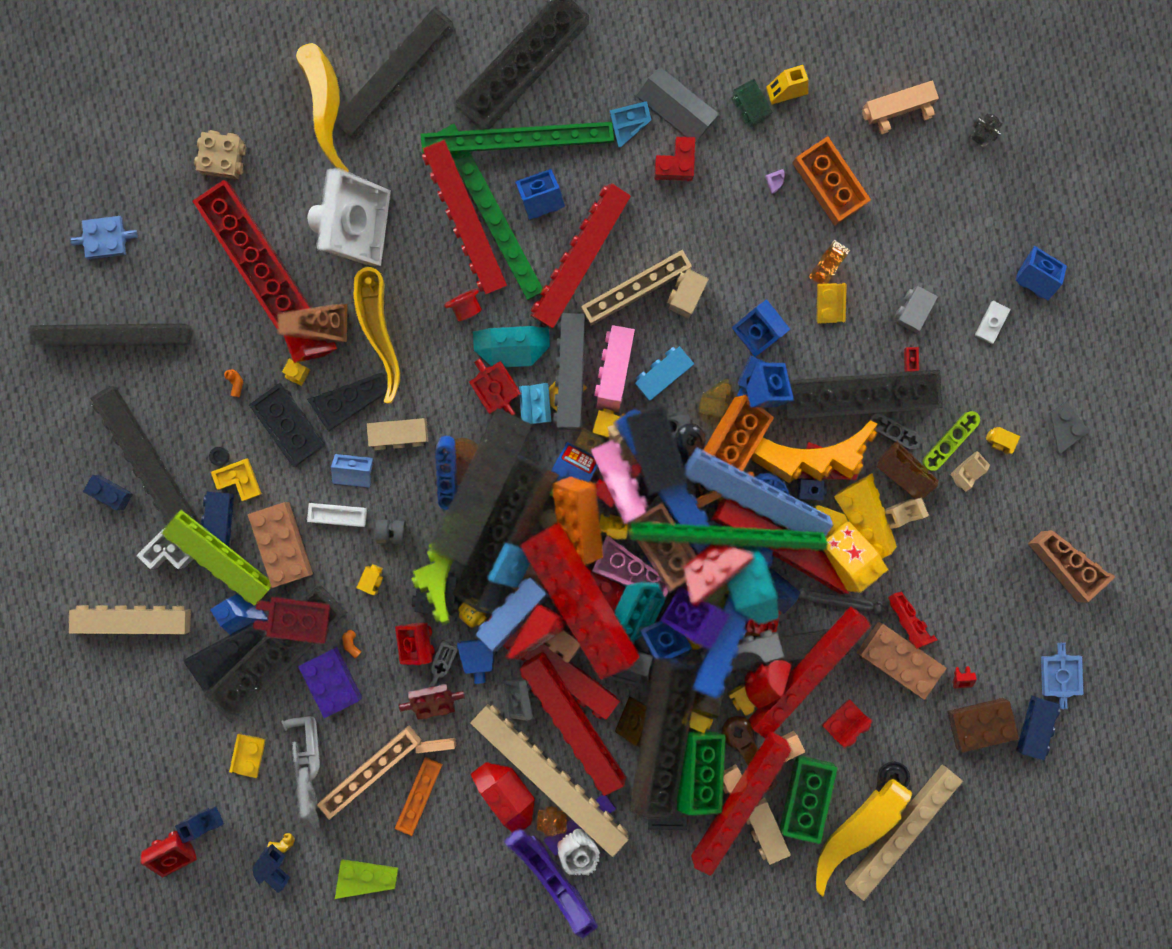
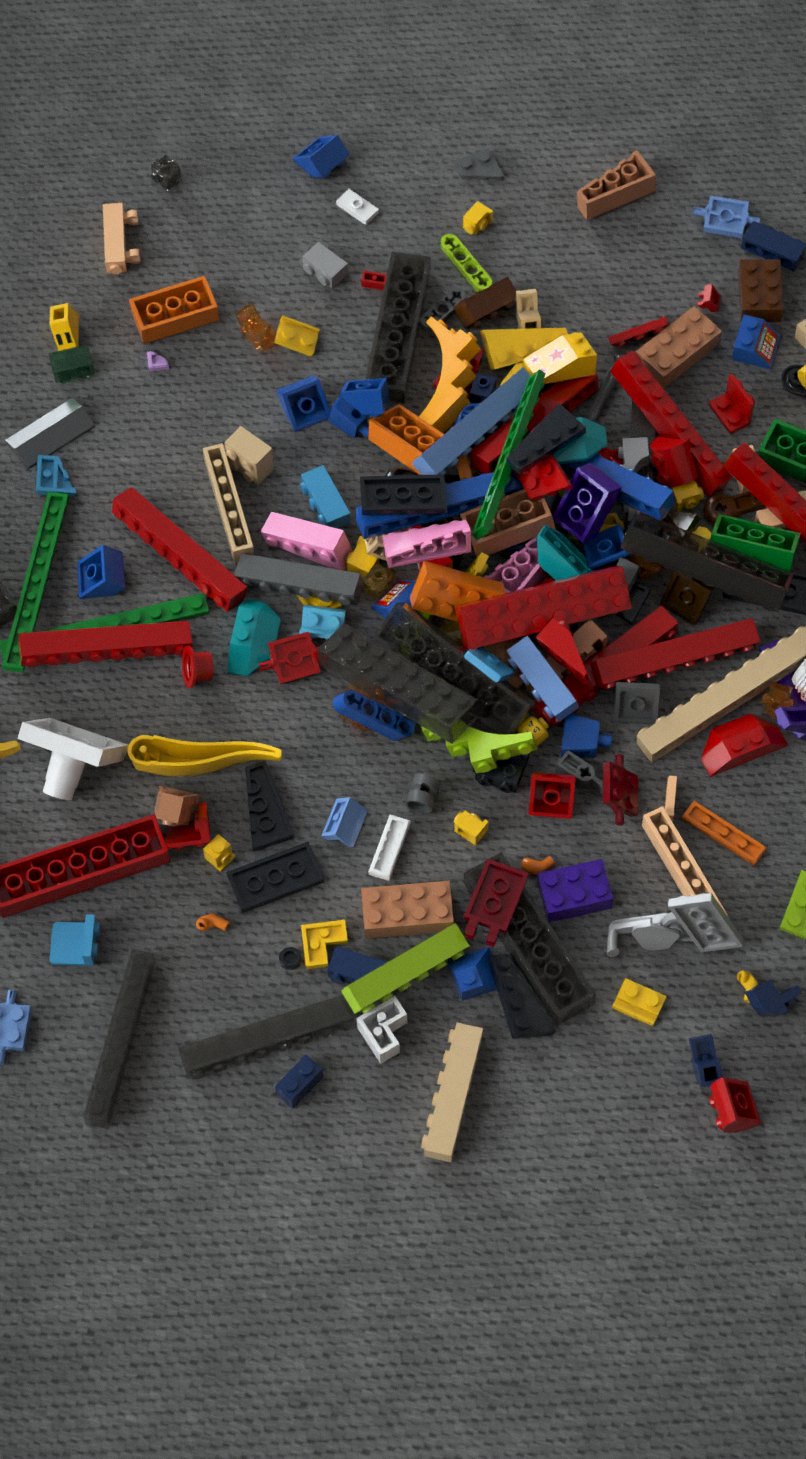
camera: 80 degrees left, 25 degrees down
tan brick [367,418,428,450] -> none
red brick [654,137,695,181] -> none
clear yellow slope [698,379,732,418] -> none
tan brick [950,451,990,492] -> none
none -> dark azure bracket [50,914,100,966]
none -> black wing [506,403,586,475]
none -> blue slope [732,315,781,369]

